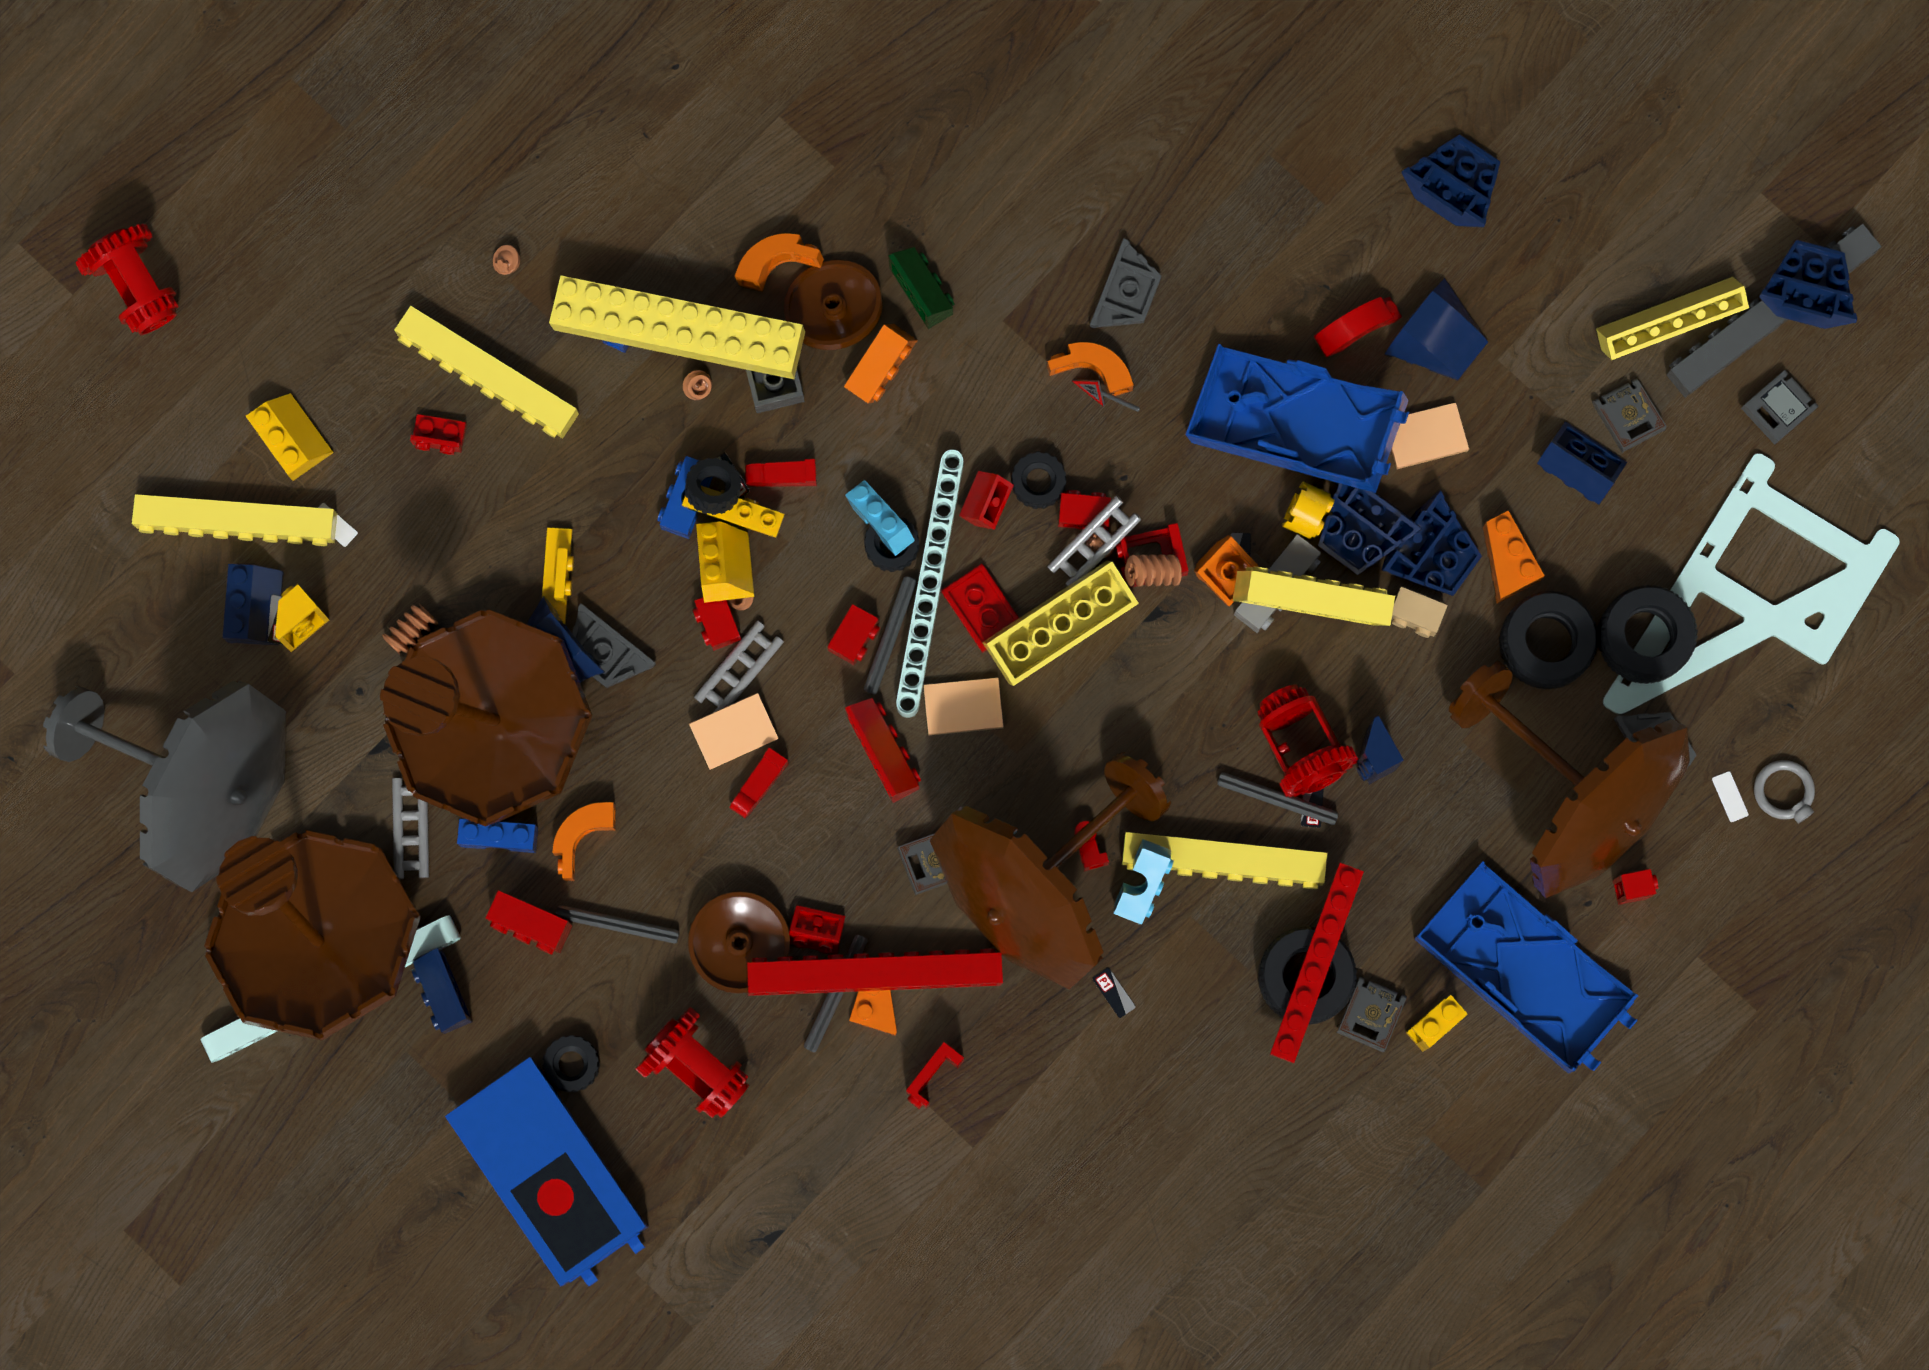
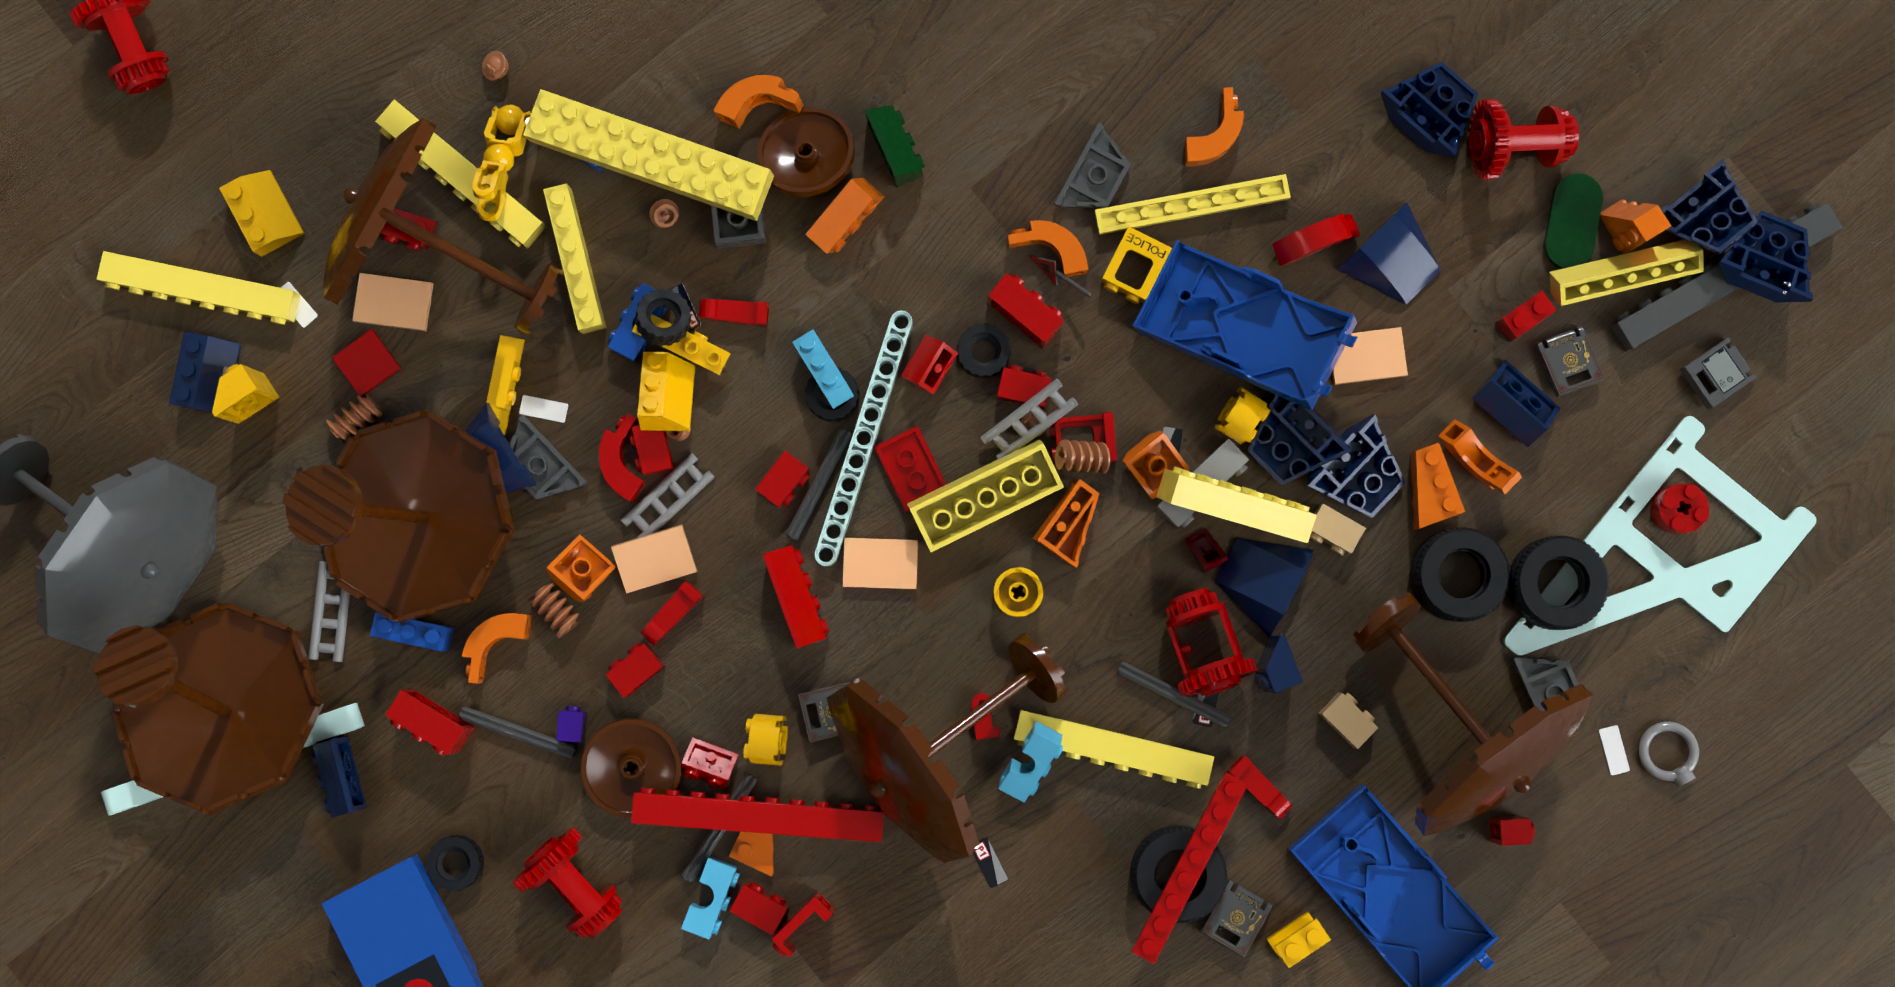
camera: 10 degrees right, 5 degrees up
none -> reddish brown piece [323,118,563,335]
none -> red tile [332,329,402,397]
none -> light nougat tile [352,273,434,331]
none -> yellow piece [472,104,531,221]
none -> white sticker [519,395,568,423]
none -> nougat piece [528,582,579,638]
none -> light yellow brick [543,183,606,334]
none -> orange slope [545,534,617,603]
none -> dark purple brick [556,706,587,742]
none -> red arch [599,413,646,503]
none -> red brick [605,643,665,698]
none -> medium azure arch [681,856,740,939]
none -> red brick [729,881,789,935]
none -> yellow brick [744,714,788,766]
none -> red brick [987,273,1064,349]
none -> yellow brick [993,567,1043,617]
none -> orange wedge [1032,479,1100,568]
none -> light yellow plate [1094,174,1291,235]
none -> yellow window [1101,226,1172,304]
none -> orange arch [1184,87,1244,166]
none -> dark red slope [1184,528,1228,573]
none -> dark blue wedge [1214,538,1314,637]
none -> red leg [1227,755,1293,819]
none -> tan brick [1318,692,1378,749]
none -> orange arch [1438,419,1522,495]
none -> red piece [1468,99,1579,180]
none -> red brick [1495,291,1557,342]
none -> dark green tile [1544,173,1603,269]
none -> orange wedge [1600,199,1671,254]
none -> red brick [1650,483,1709,534]
none -> dark blue wedge [1661,159,1758,255]

